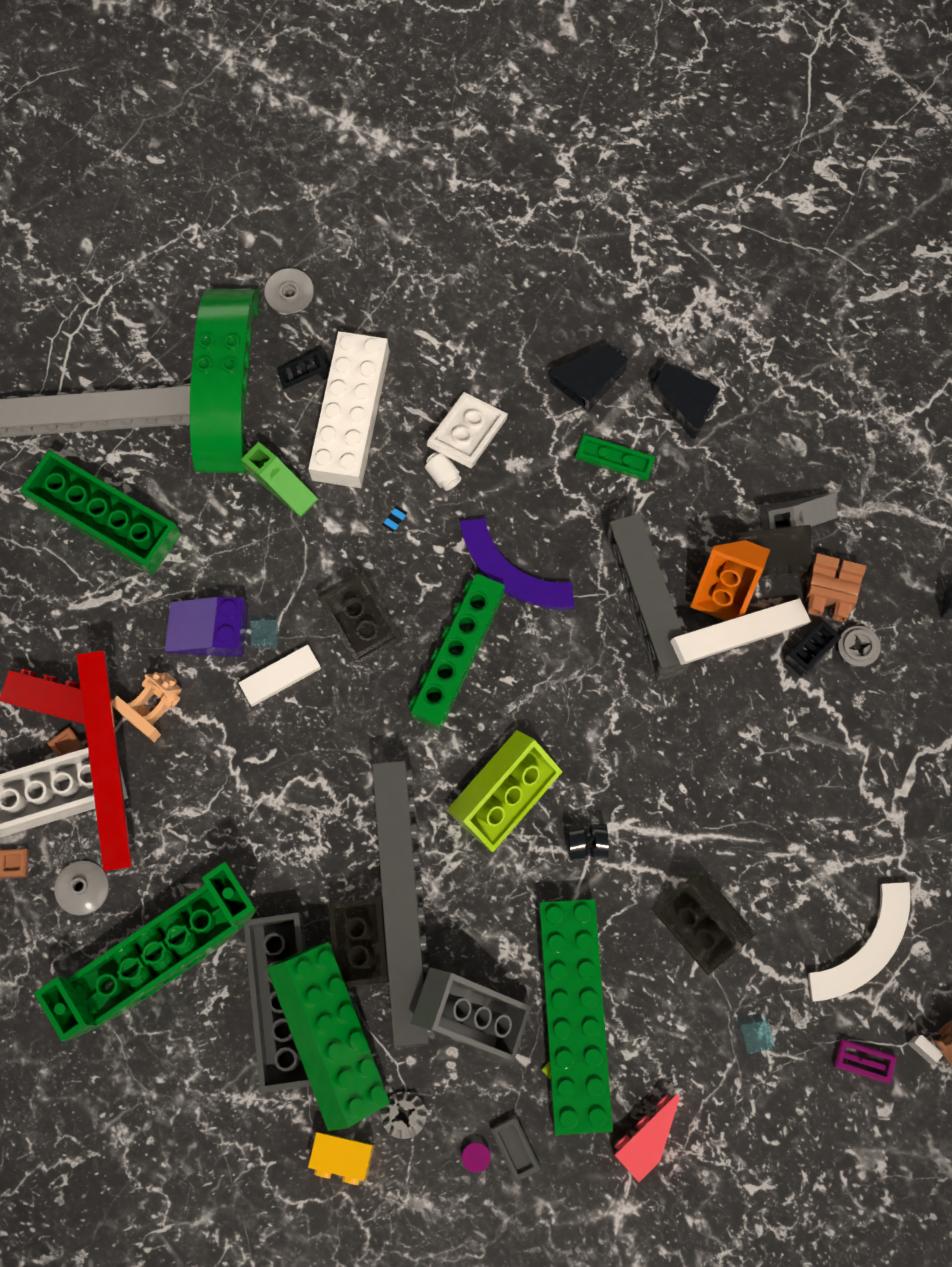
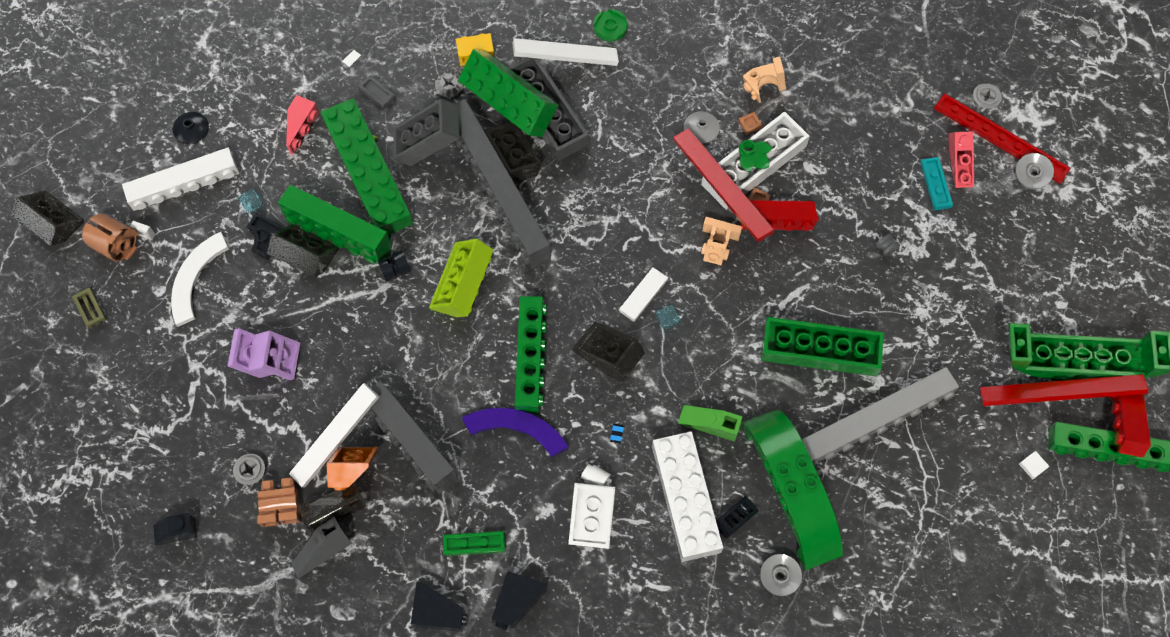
camera: 155 degrees right, 5 degrees down
green slope [34,862,256,1042] -> none
dark purple slope [165,597,248,657] -> none
magenta tile [462,1142,491,1173] -> none
black slope [784,620,841,678] -> none
magenta tile [833,1039,897,1085] -> none
none -> white brick [122,147,239,211]
none -> black dish [172,112,209,144]
none -> lavender bracket [228,328,300,380]
none -> black tile [246,212,289,260]
none -> green brick [278,185,392,265]
none -> white sticker [342,50,361,67]
none -> white tile [513,38,619,66]
none -> green tile [593,9,628,42]
none -> green plate [738,140,772,172]

